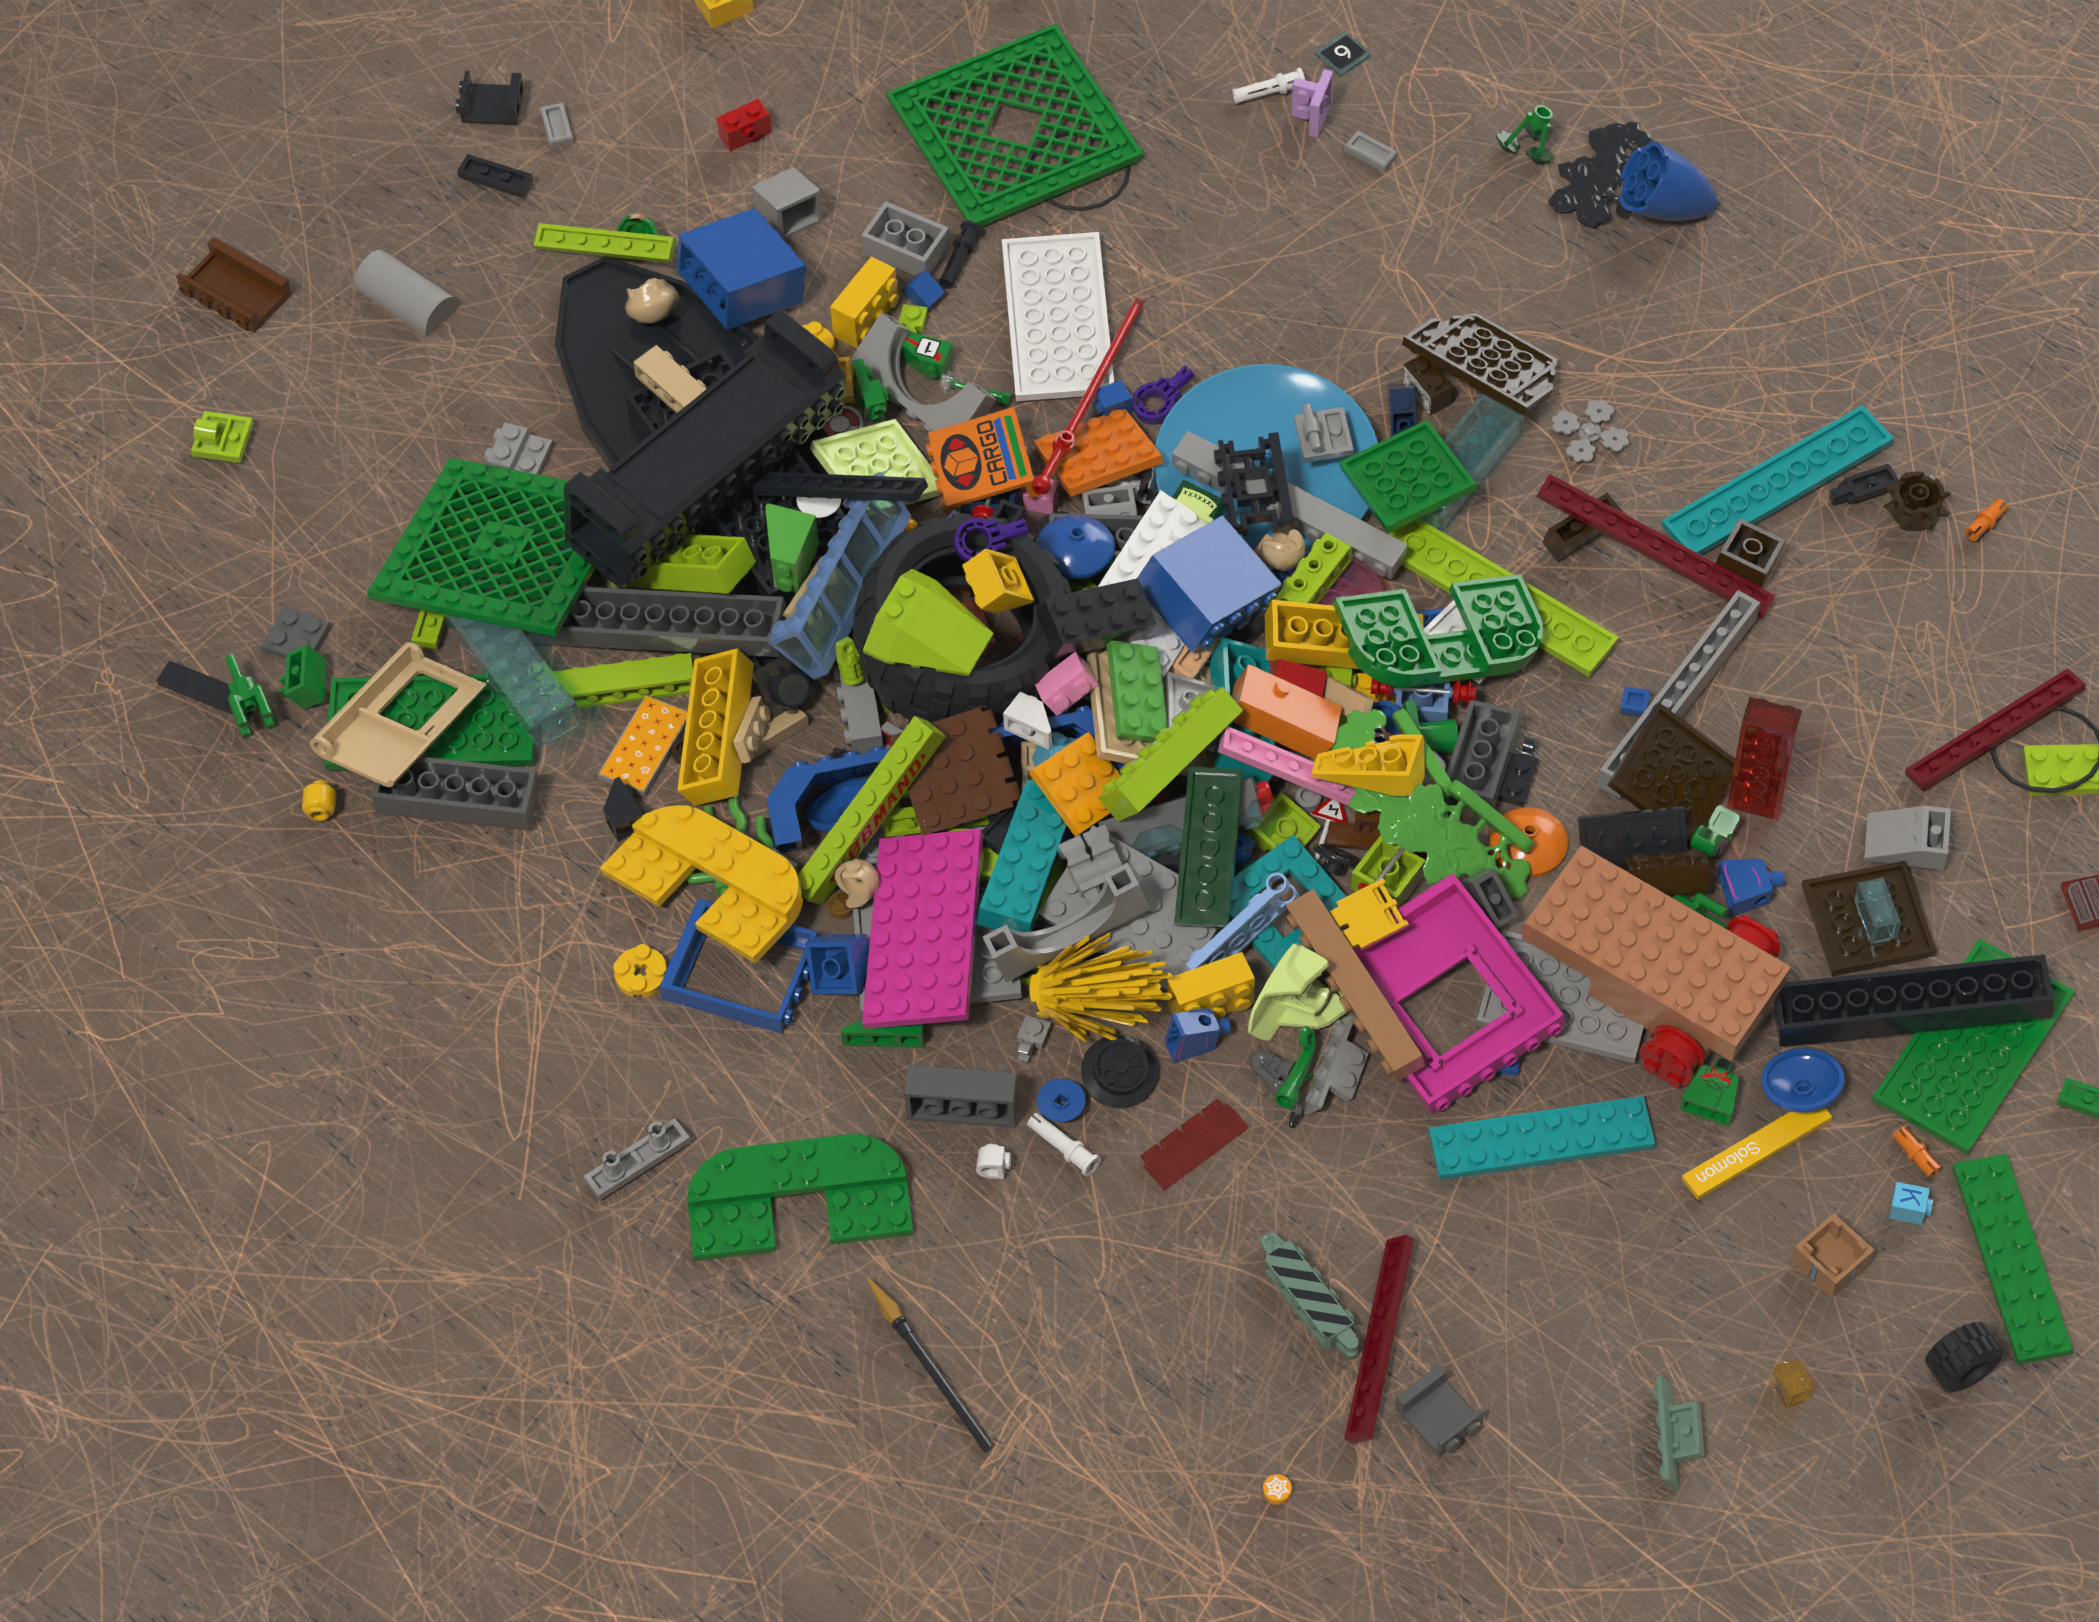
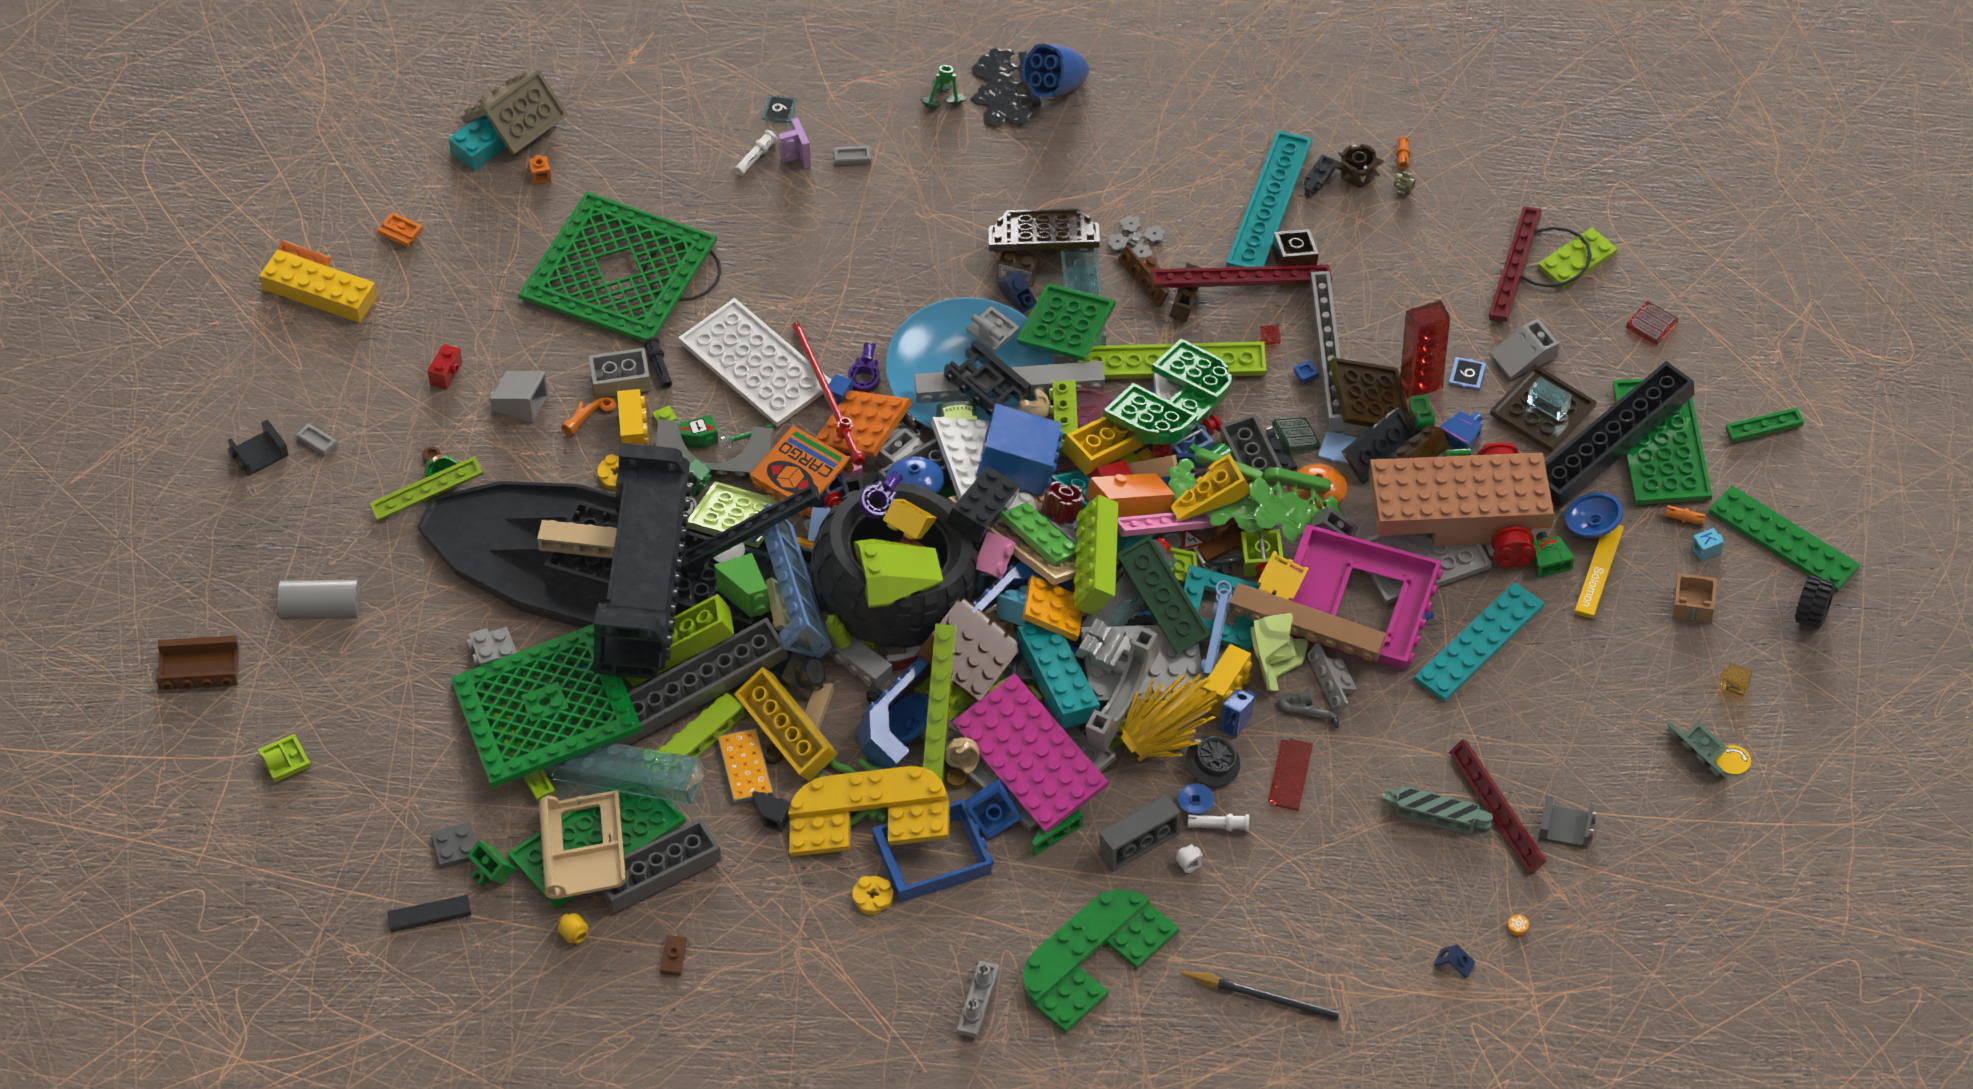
camera: 40 degrees left, 5 degrees down
green plant [225,654,277,738] -> none
black plate [457,154,533,198] -> none
tan helmet [625,278,680,324] -> none
blue brick [677,208,806,330] -> none
tan plate [733,696,770,763] -> none
blue brick [901,270,945,308] -> none
white slope [1003,692,1052,750] -> none
light grey plate [1017,1015,1051,1063] -> none
green plant [1274,1026,1316,1109] -> none
none -> reddish brown tile [422,447,441,464]
none -> orange plant [561,397,616,436]
none -> reddish brown plate [660,935,687,976]
none -> dark red brick [1041,481,1084,524]
none -> reddish brown bracket [1118,246,1168,307]
none -> clear red plate [1260,325,1281,345]
none -> clear green tile [1272,417,1321,452]
none -> light blue piece [1318,431,1357,465]
none -> olive gear [1393,171,1416,194]
none -> dark blue bracket [1434,945,1475,978]
none -> piece [1449,357,1486,390]
none -> yellow sticker [1716,745,1751,774]

